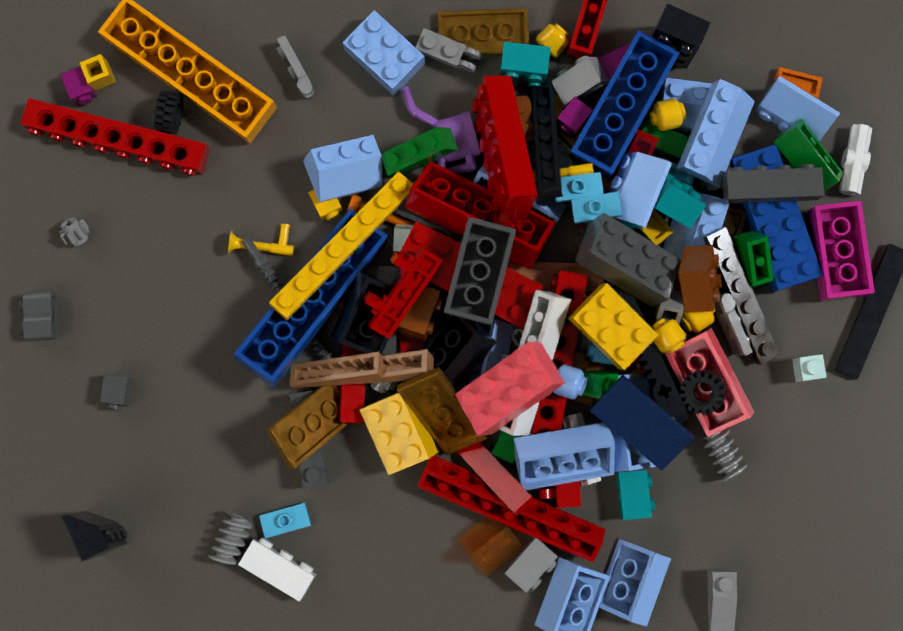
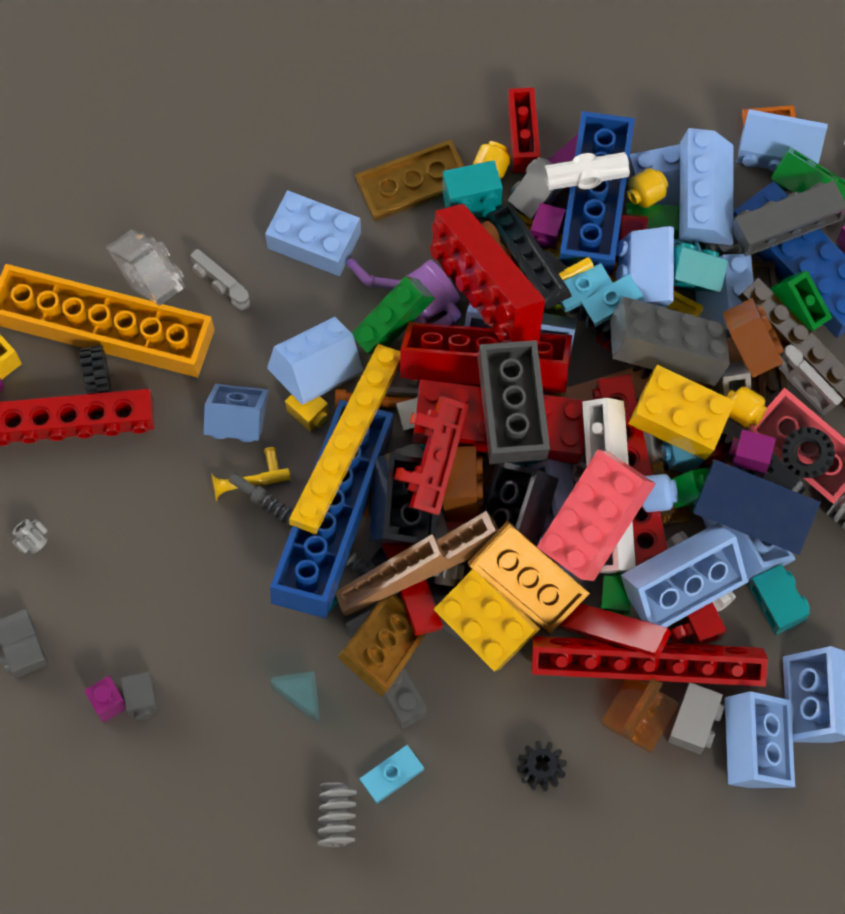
camera: 20 degrees left, 15 degrees down
black slope [62,511,127,562] -> none
white brick [238,537,317,602] -> none
light grey hinge [415,28,482,73] -> none
black brick [652,3,711,68] -> none
yellow head [680,308,715,333] -> none
none -> magenta brick [84,676,126,723]
none -> clear brick [106,229,186,306]
none -> medium blue slope [203,384,269,442]
none -> clear light blue slope [270,671,321,722]
none -> black gear [517,741,567,792]
none -> white piece [544,152,630,190]
none -> magenta brick [729,429,776,474]

